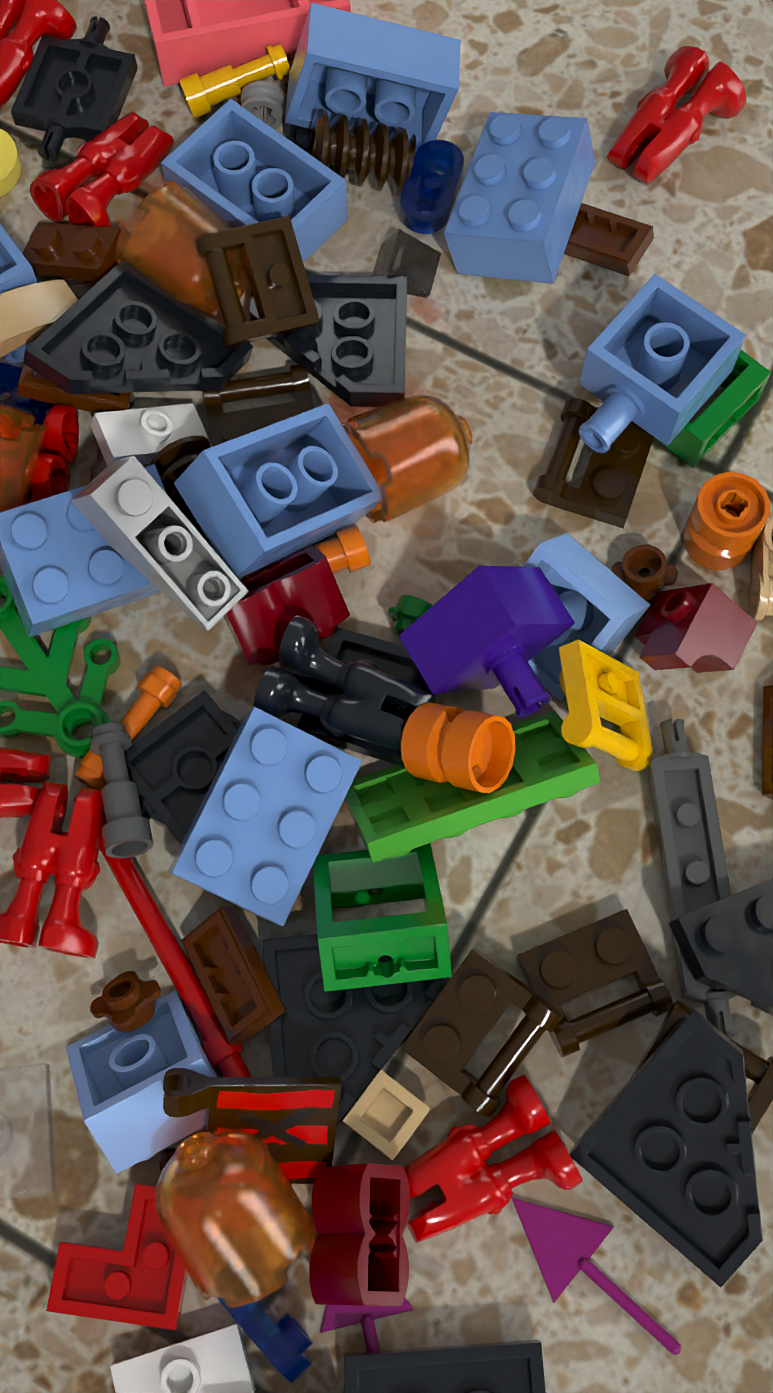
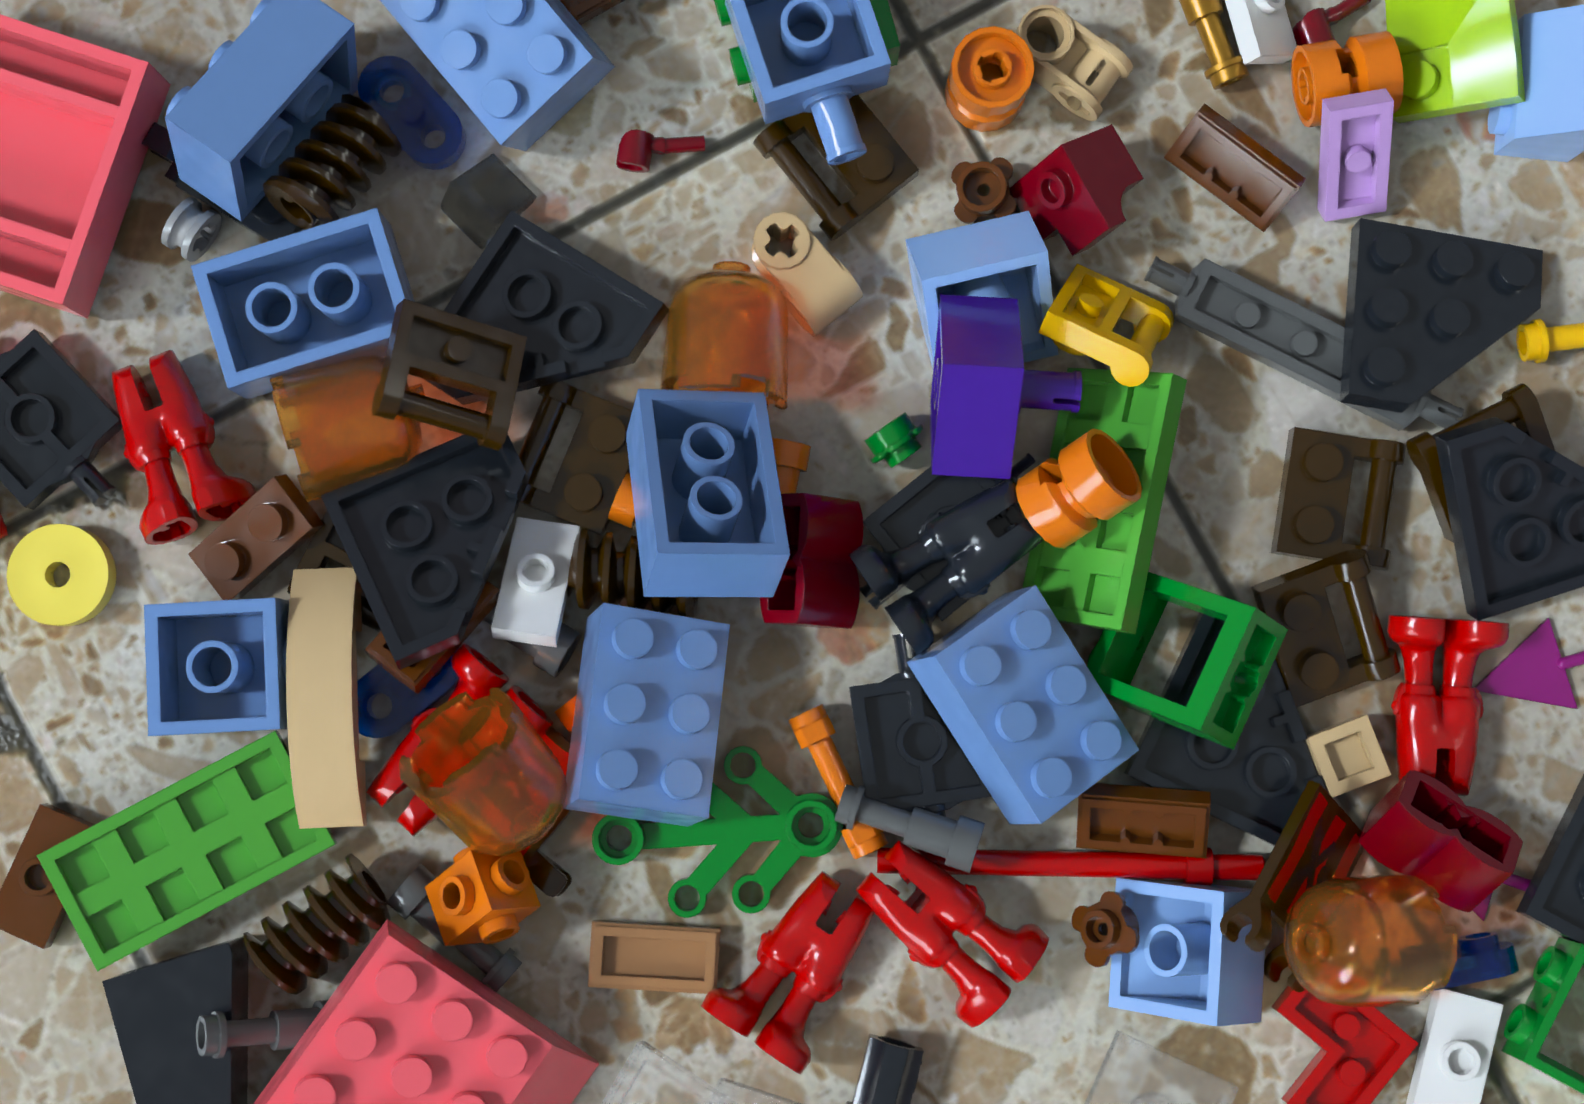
camera: 60 degrees left, 15 degrees up
light grey slope [70,455,249,631] -> none
yellow piece [179,43,291,119] -> none
none -> dark red hand [616,129,705,173]
none -> tan piece [751,212,863,337]

